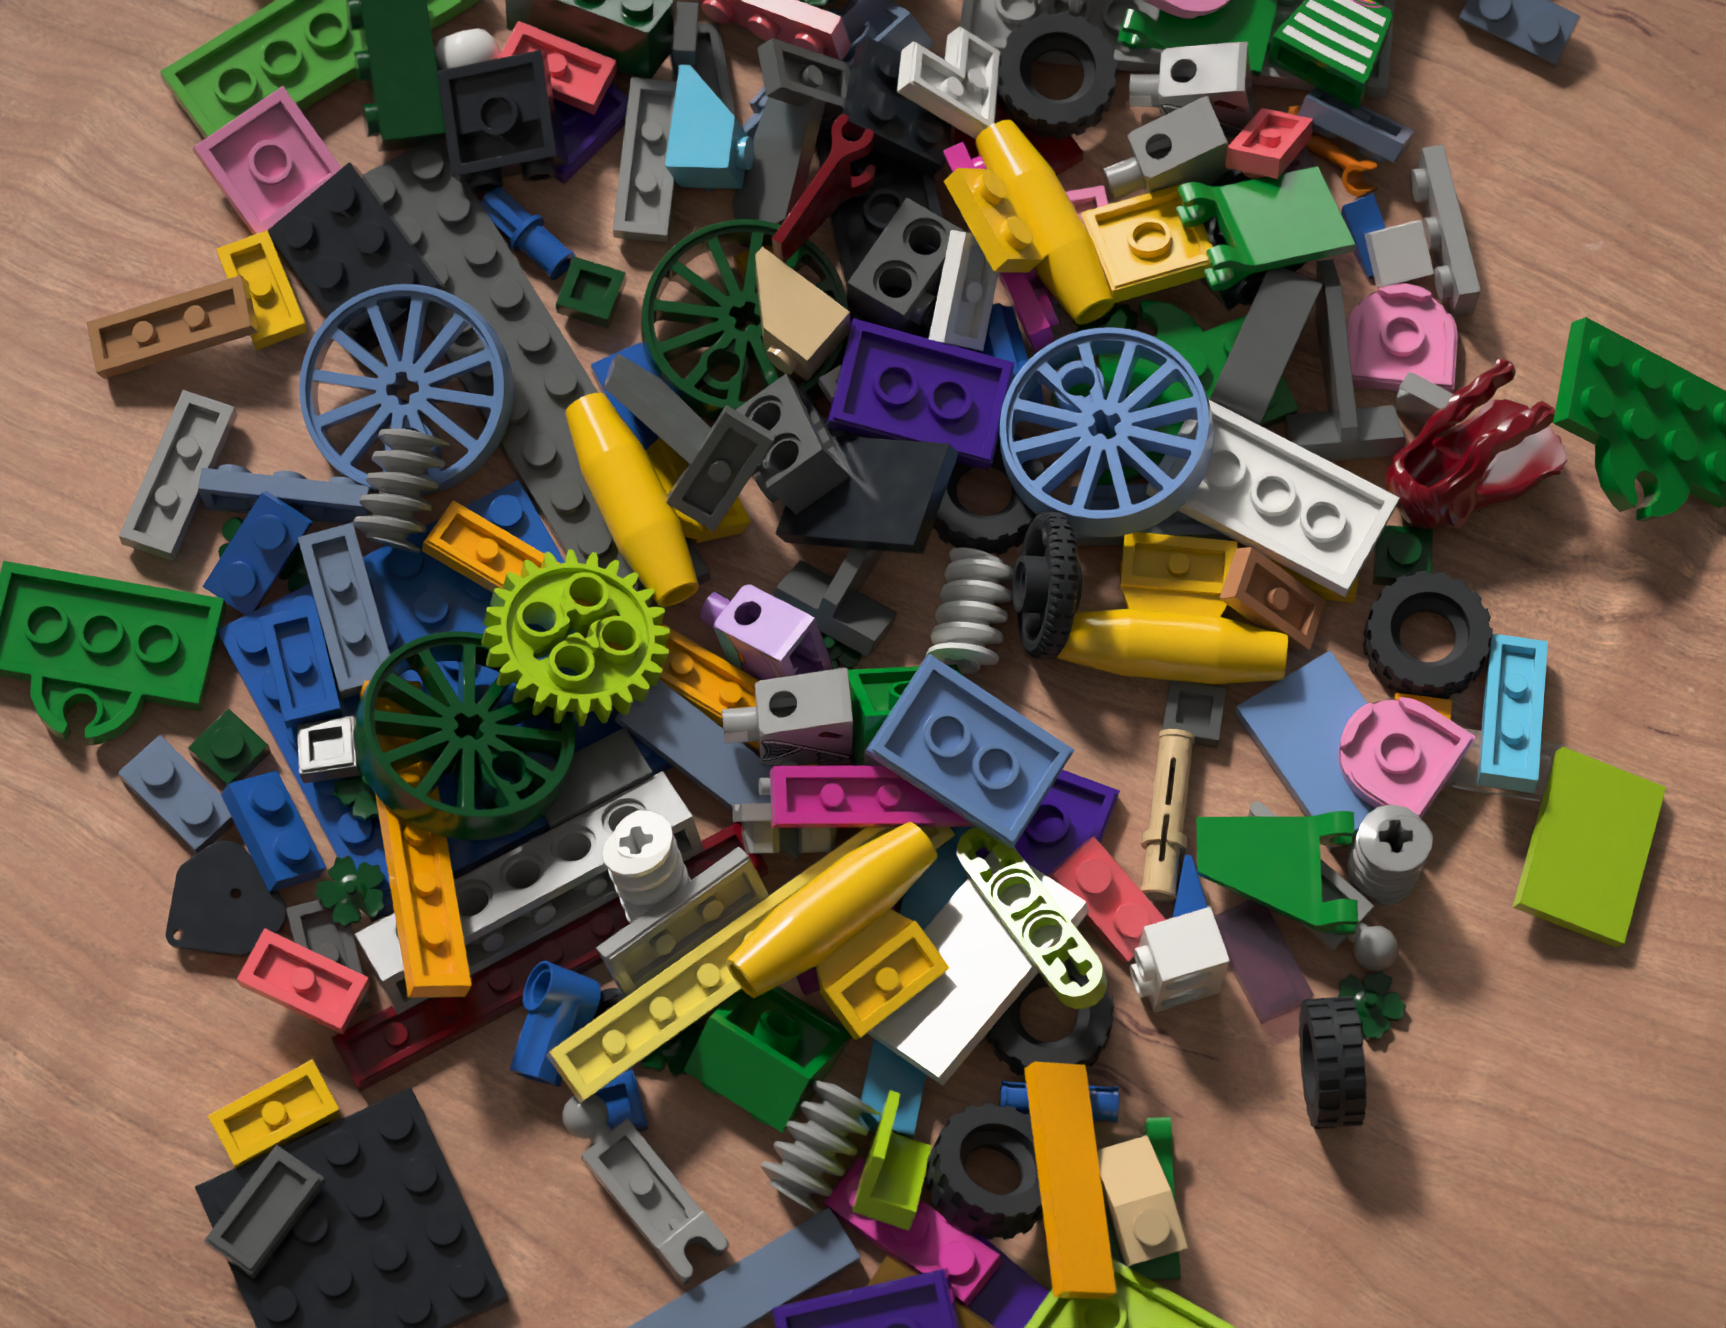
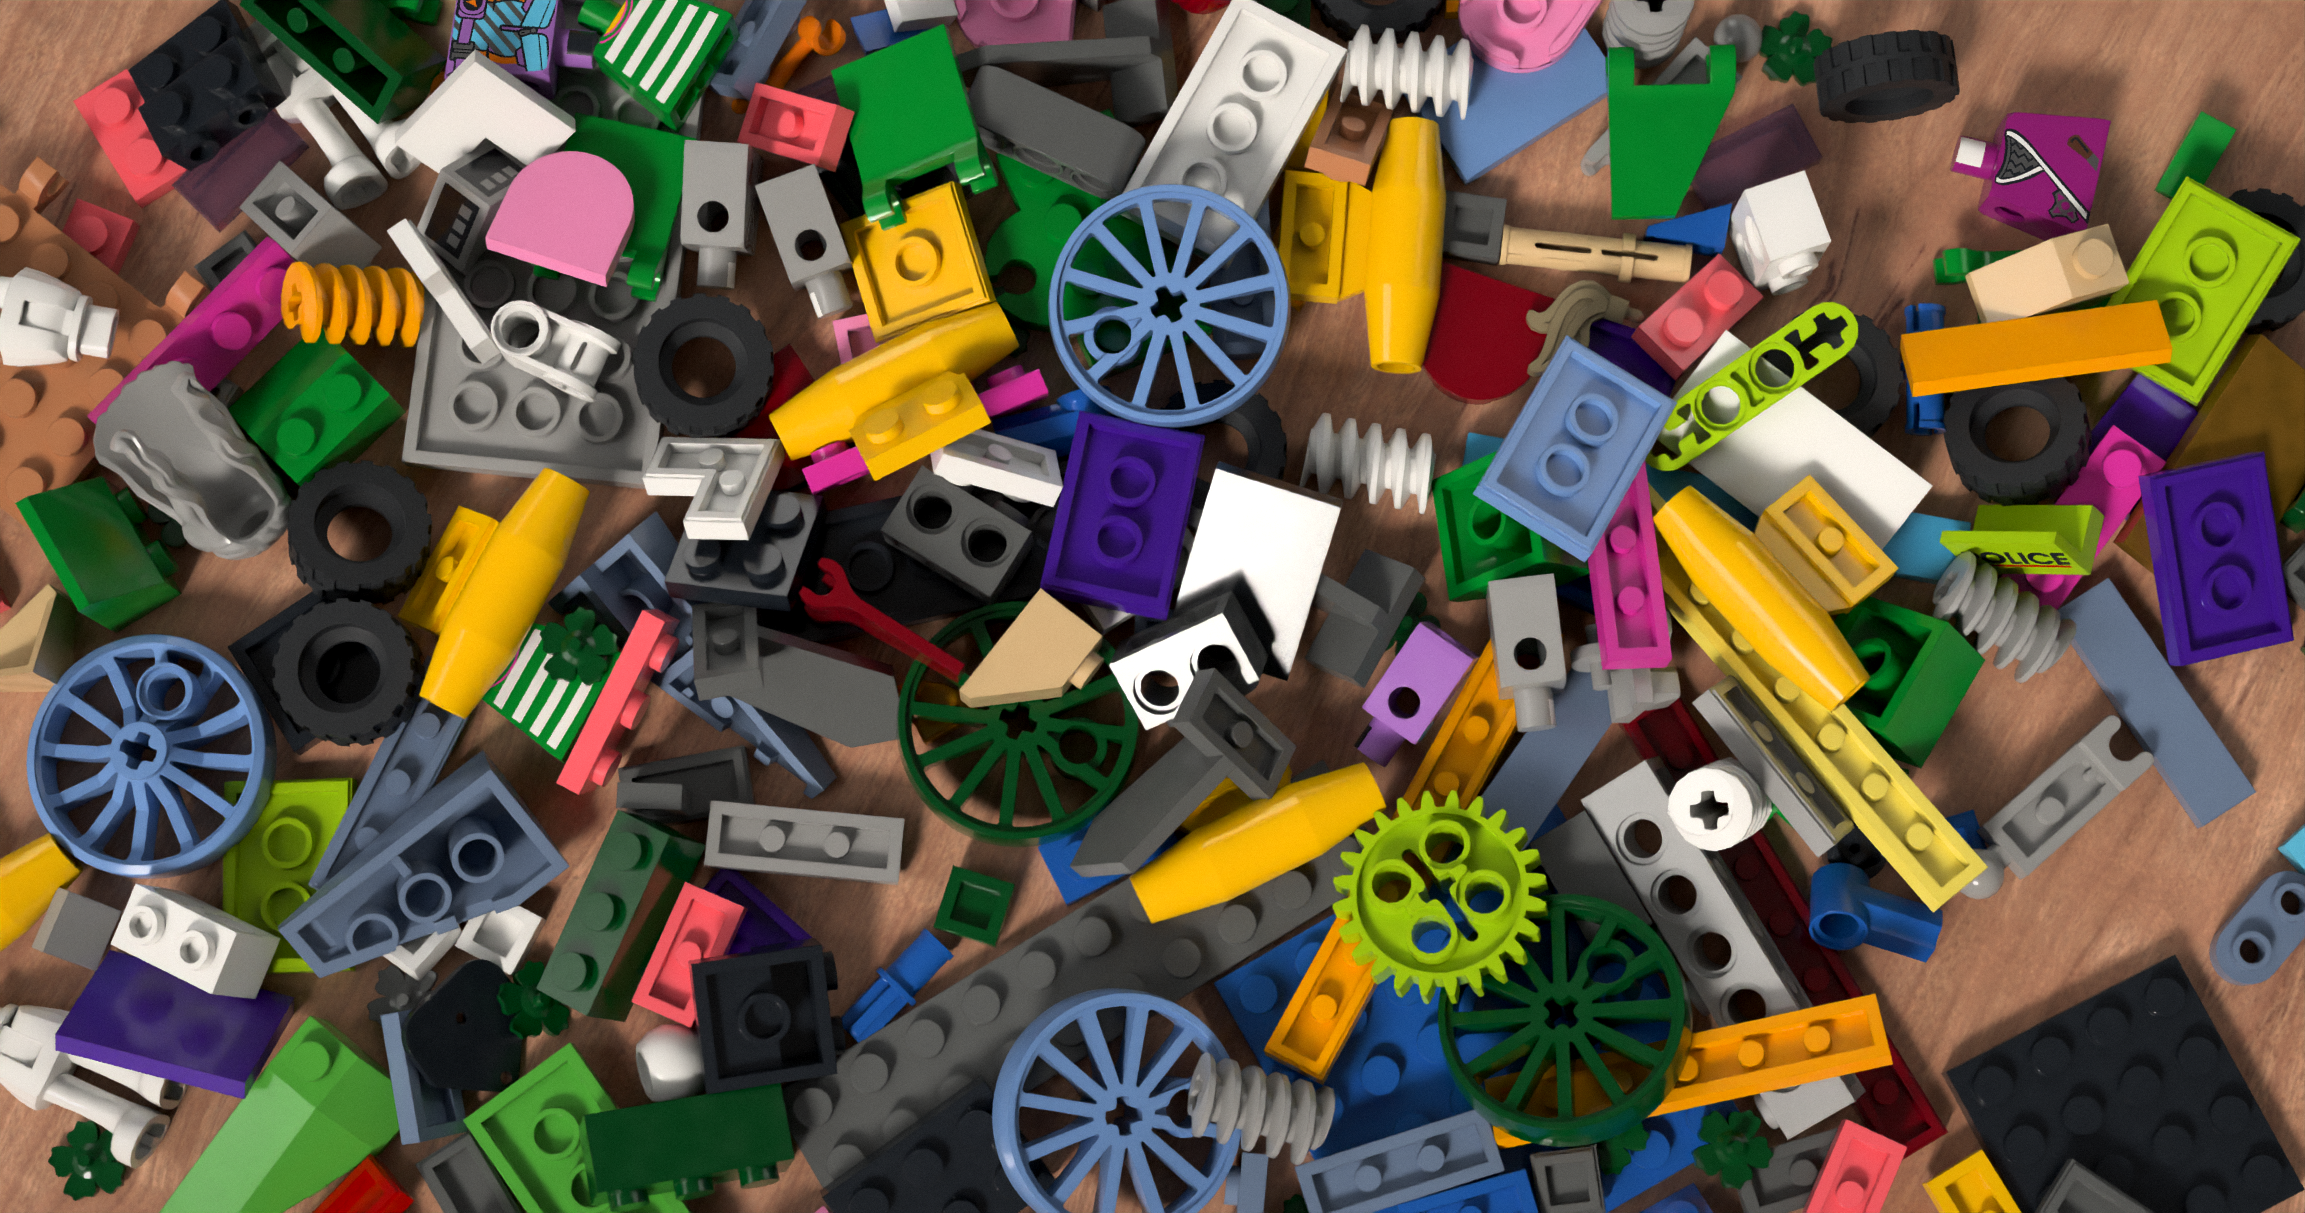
camera: 85 degrees left, 10 degrees up
medium azure slope [665,65,754,189] -> none
black wheel [1012,512,1082,659] -> none
none -> white piece [1340,24,1474,120]
none -> dark red tile [1422,262,1556,405]
none -> dark tan piece [1526,280,1644,377]
none -> magenta torso [1950,112,2111,241]

